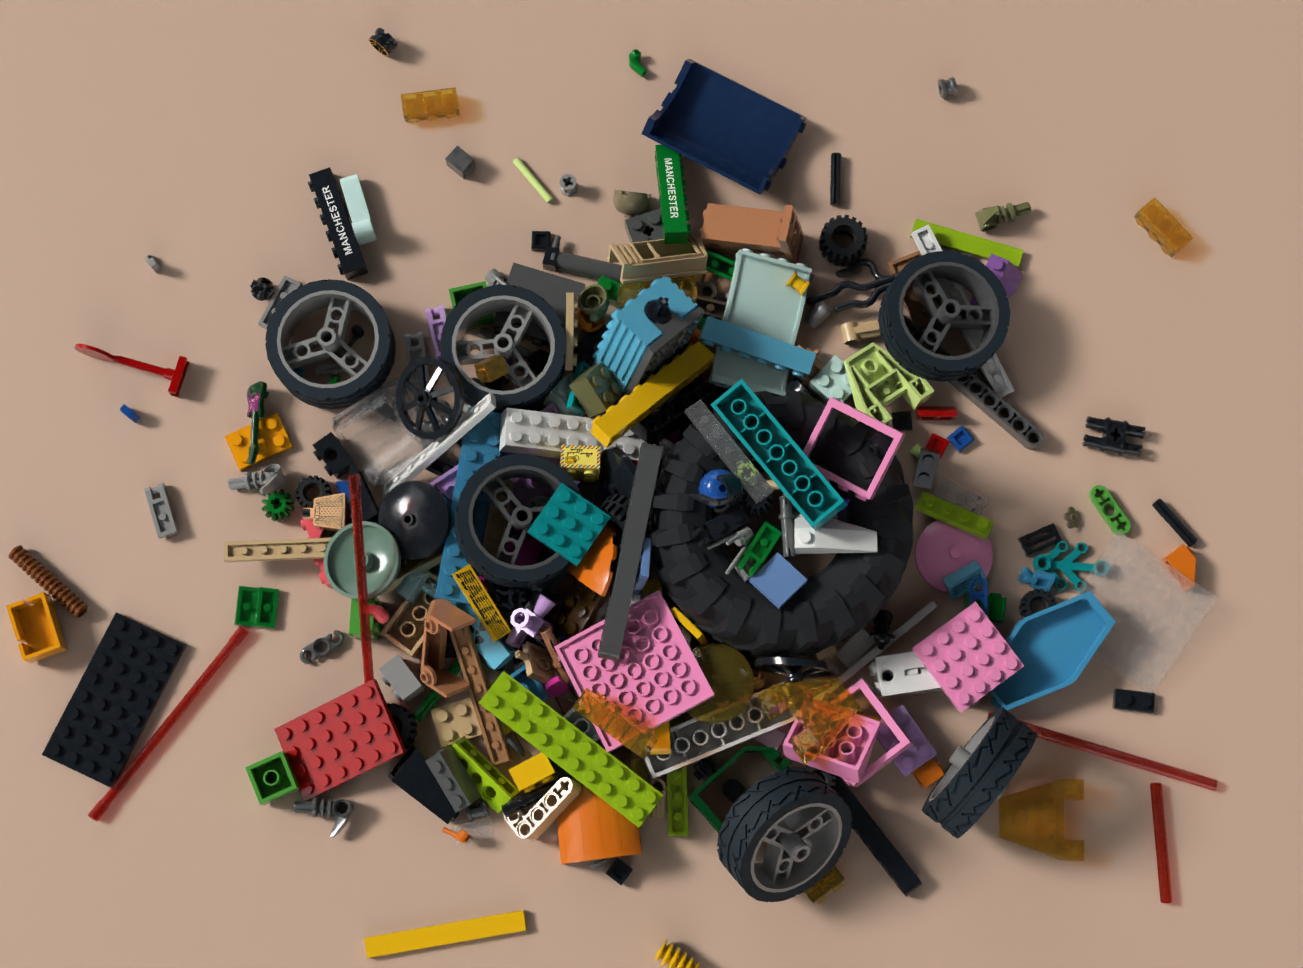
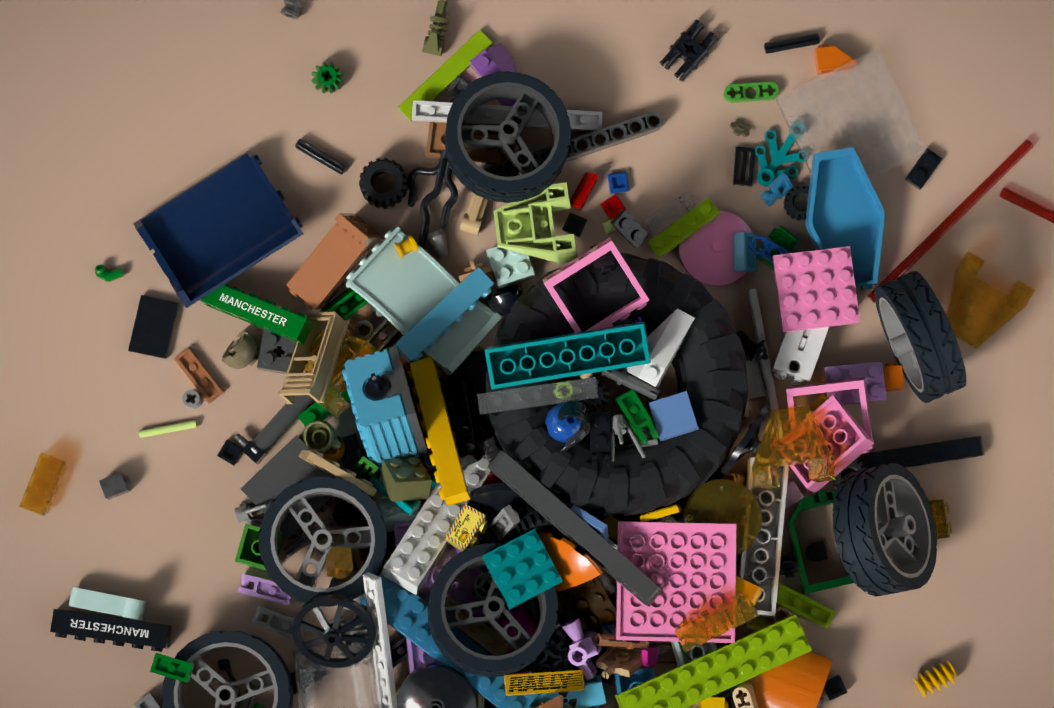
camera: 60 degrees left, 5 degrees up
none -> black tile [128,295,179,359]
none -> green plate [150,653,194,683]
none -> nougat tile [174,347,224,404]
none -> green gear [312,62,344,94]
none -> bright green tile [352,456,379,479]
none -> light grey plate [488,505,520,542]

